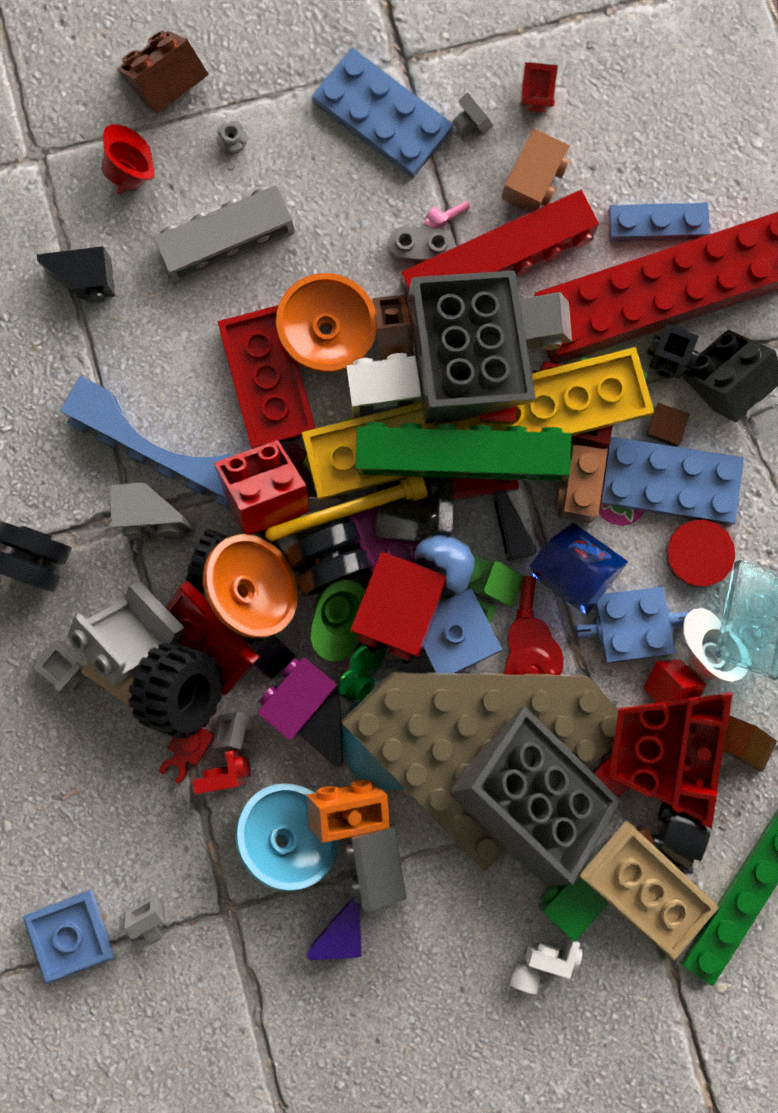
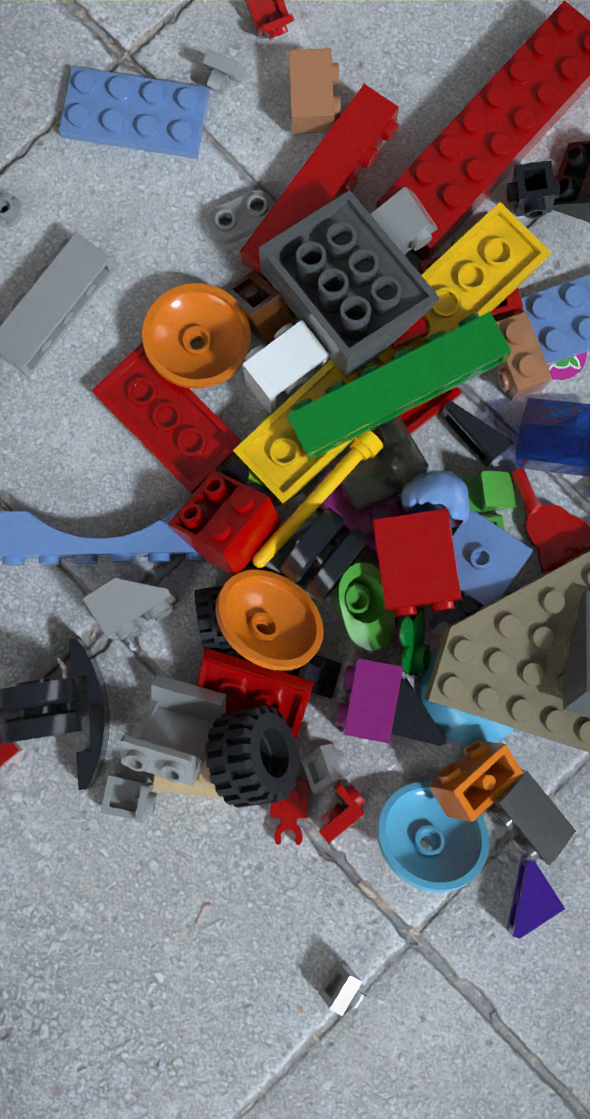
camera: 25 degrees left, 0 degrees up
medium blue plate [22,889,115,985] -> none
bright pink hand [424,201,470,229] -> none
medium blue plate [608,203,710,242] -> none
reddish brown tile [645,403,690,447] -> none
none -> black slope [69,639,110,790]

